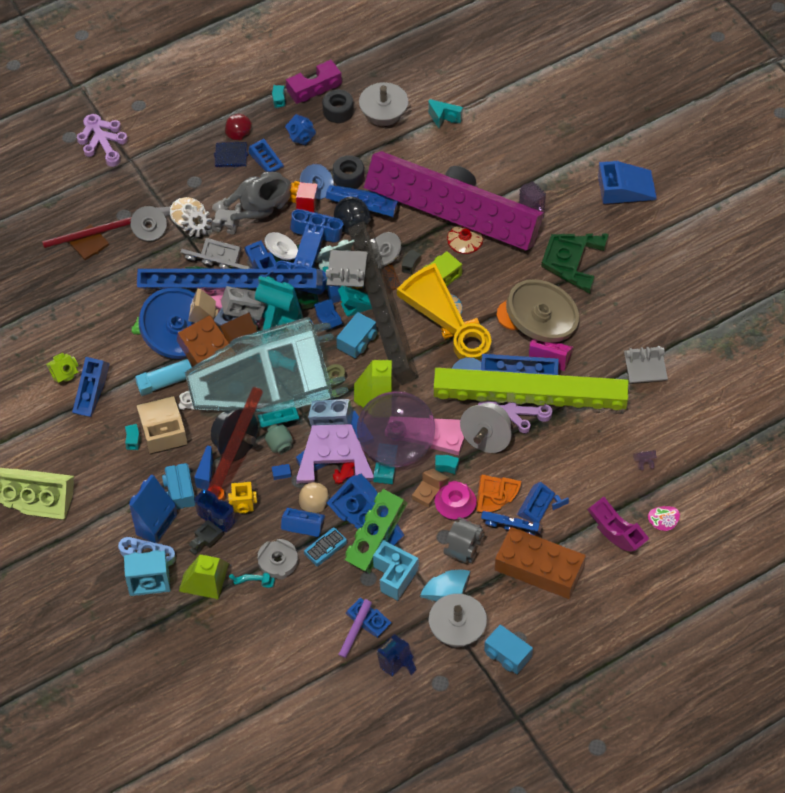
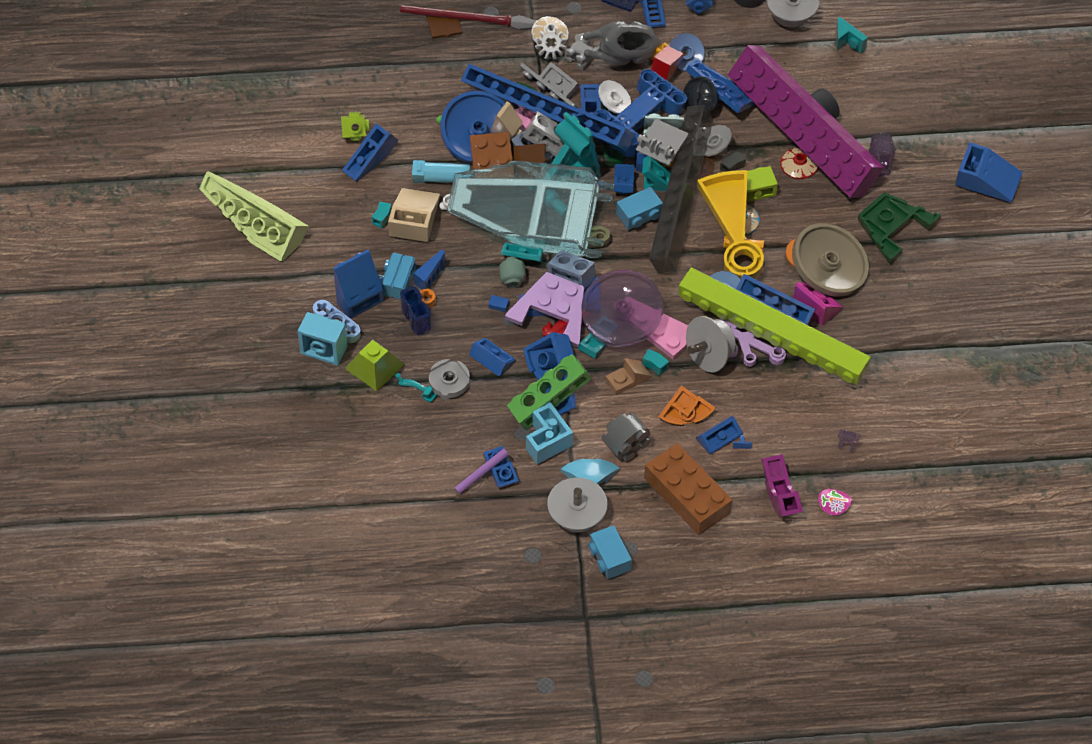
camera: 25 degrees right, 0 degrees up
light grey dish [131,206,167,241] -> none
pearl dark grey plate [189,520,223,555] -> none
clear red axle [207,387,263,496] -> none
black piece [211,408,258,461] -> none
yellow brick [228,482,257,513] -> none
tan hair [299,482,329,513] -> none
tile [304,527,347,567] -> none
black tyre [333,156,365,189] -> none
lime slope [354,360,392,418] -> none
clear blue piece [377,634,417,676] -> none
dark pink piece [435,481,476,519] -> none
blue wing [481,511,542,535] -> none
light grey hinge [624,346,668,383] -> none

